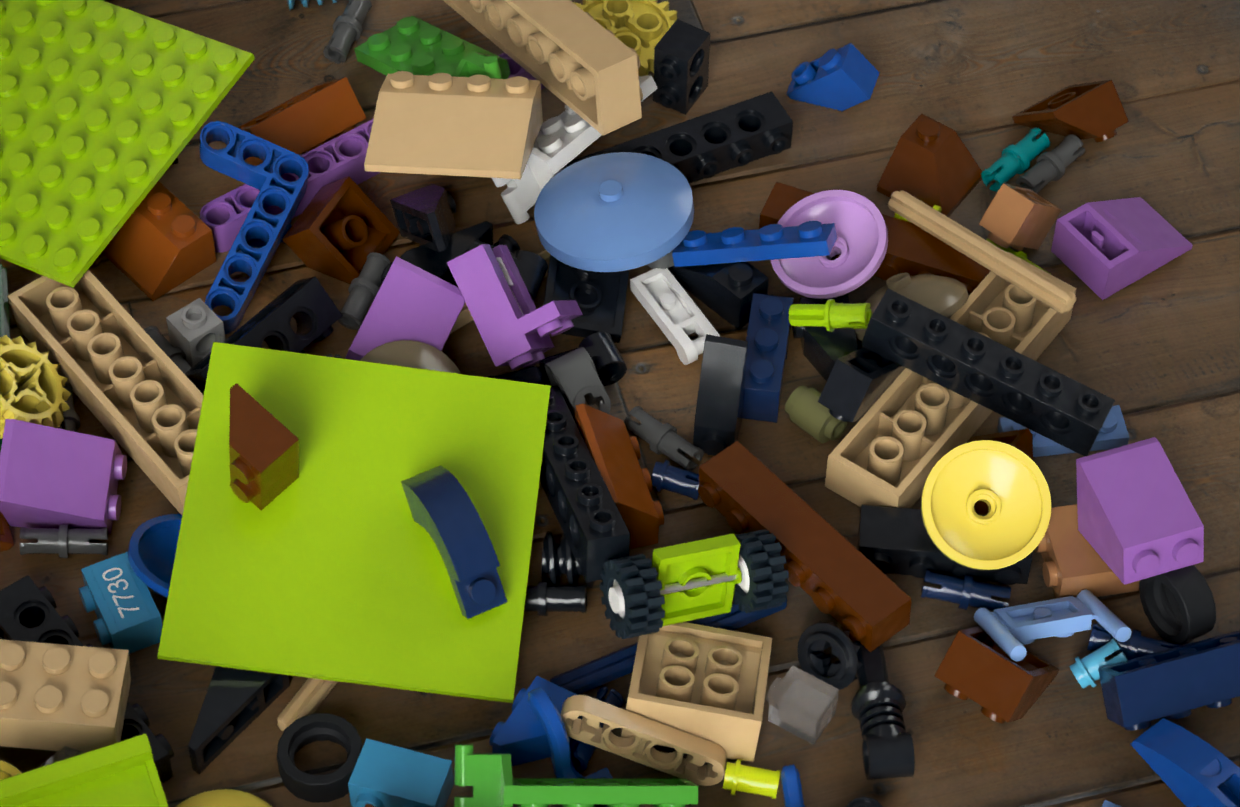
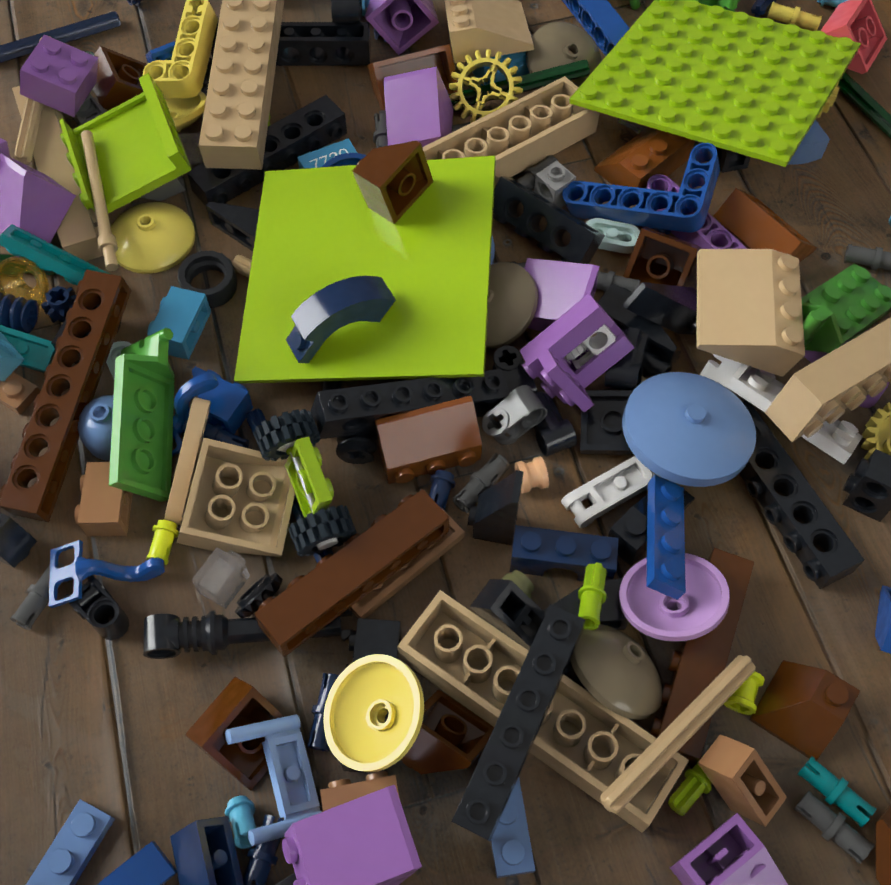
camera: 90 degrees right, 10 degrees up
none -> light nougat wheel [514,456,549,494]
none -> light aqua plate [586,218,640,254]

